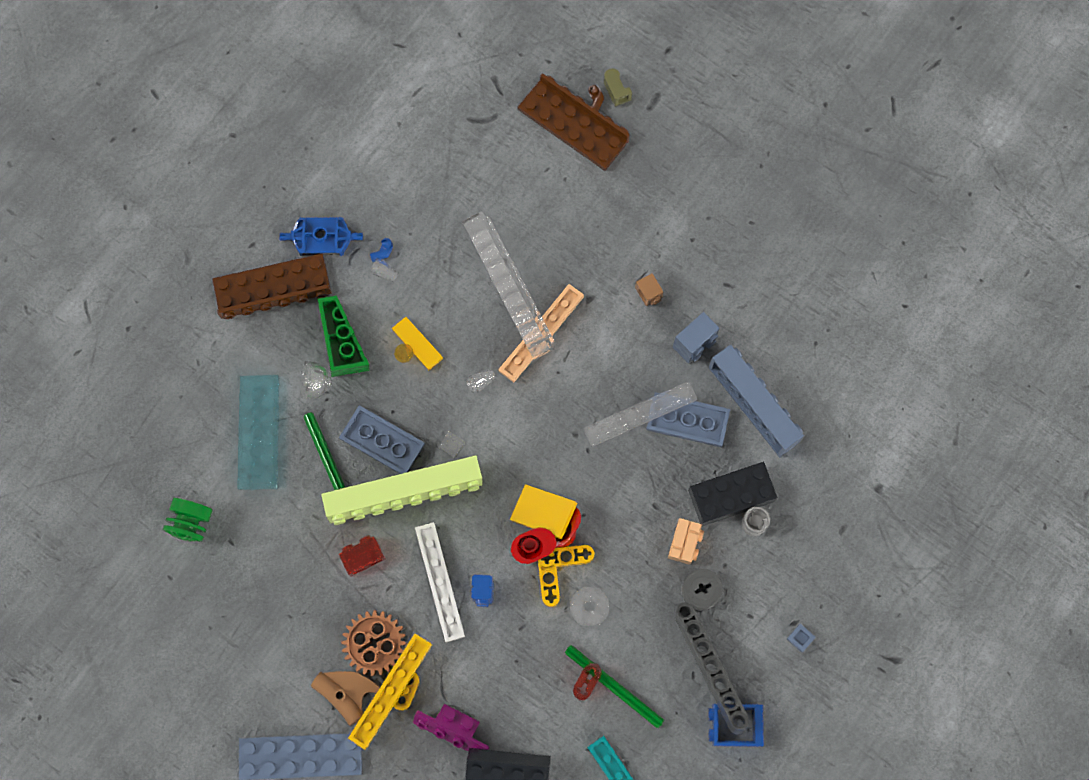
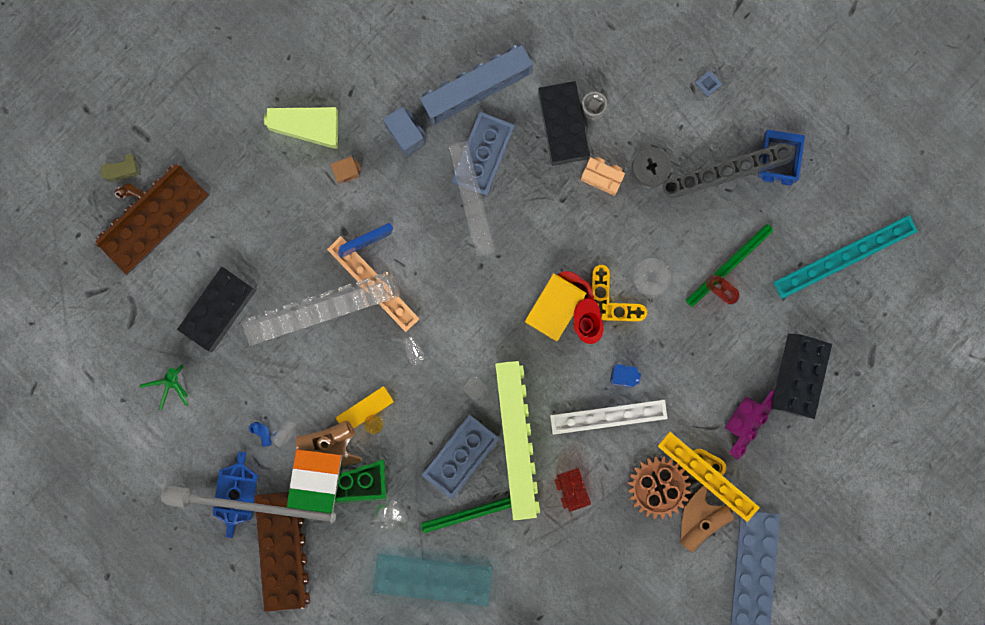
camera: 80 degrees left, 10 degrees up
none -> green plant [139,365,188,410]
none -> flag [161,449,342,524]
none -> black brick [177,266,256,353]
none -> yellowish green slope [264,107,338,149]
none -> medium nougat pin [295,420,362,466]
none -> blue tile [338,223,393,258]

